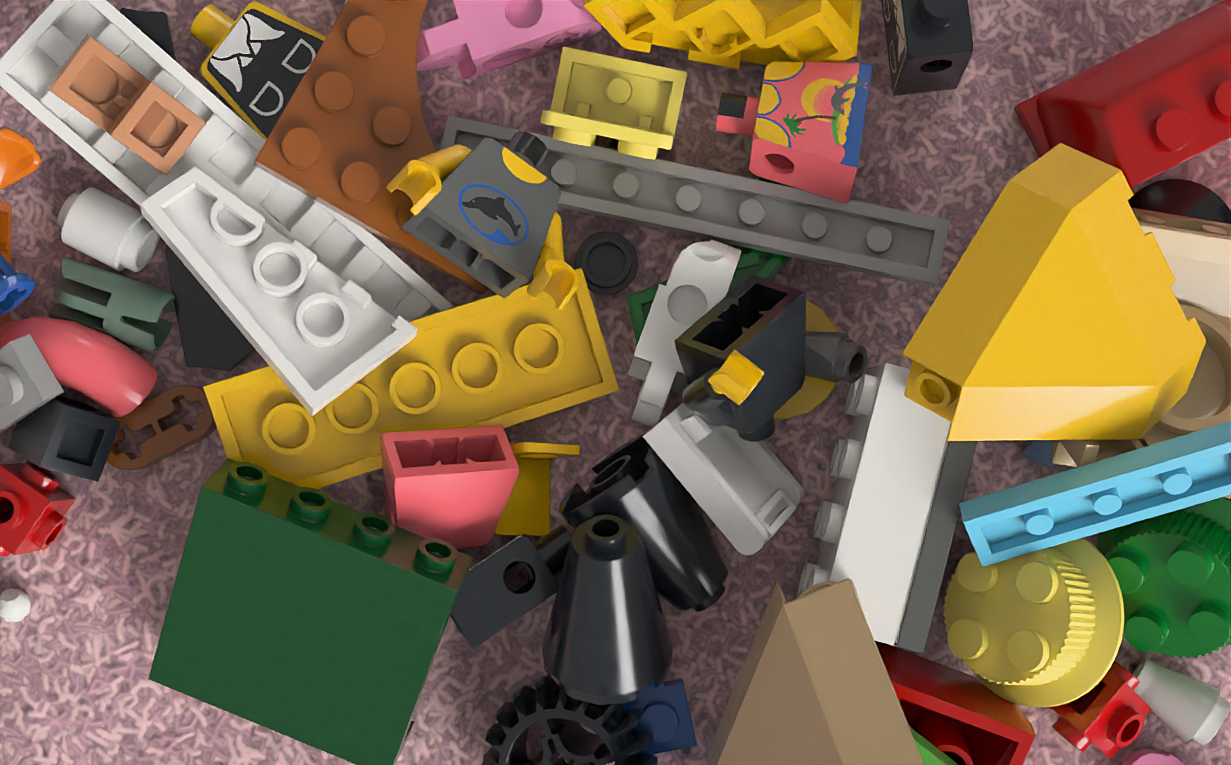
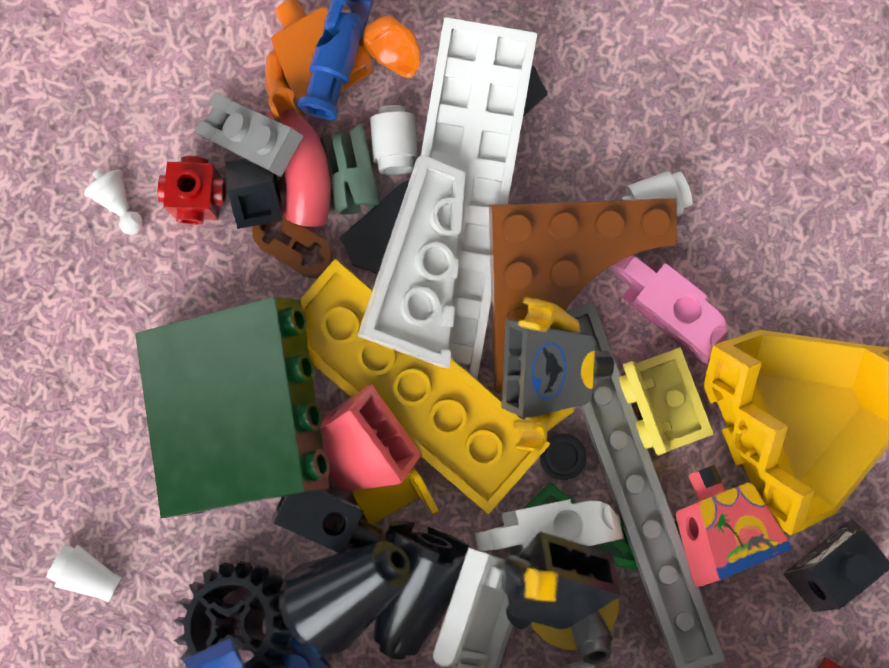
camera: 55 degrees right, 5 degrees down
nougat slope [46,34,206,176] -> none
torso [190,1,326,140] -> none

